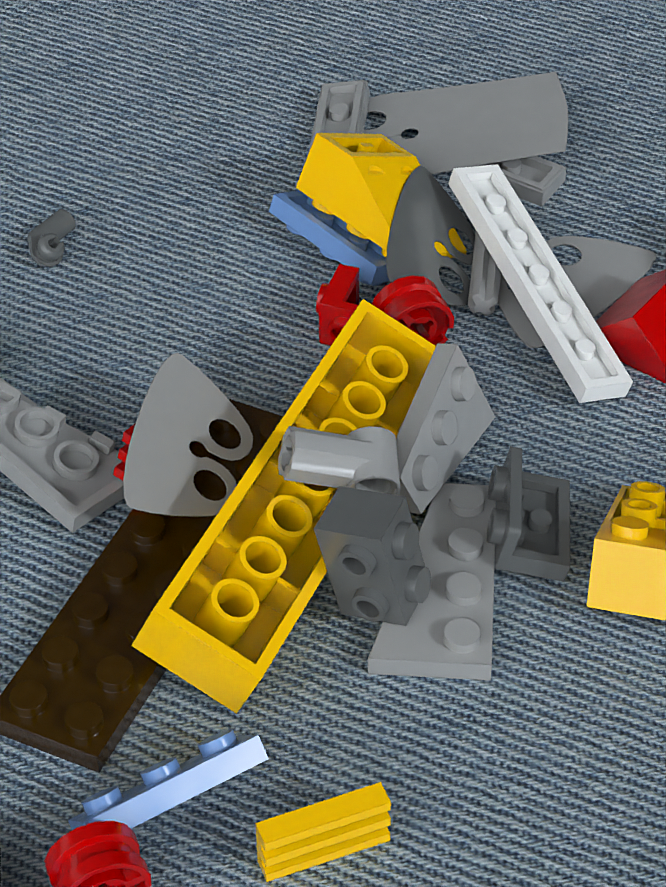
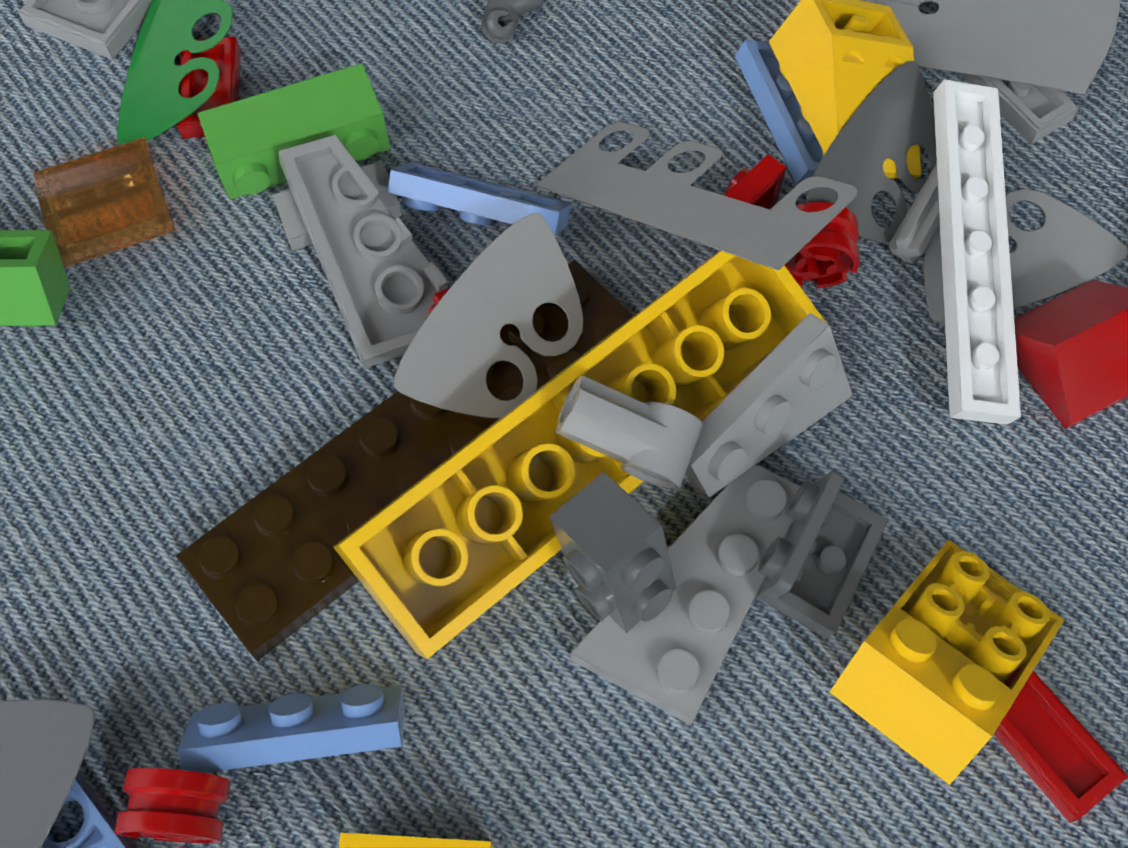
camera: 25 degrees right, 20 degrees up
none -> medium blue plate [387,162,572,235]
none -> light grey piece [535,122,857,271]

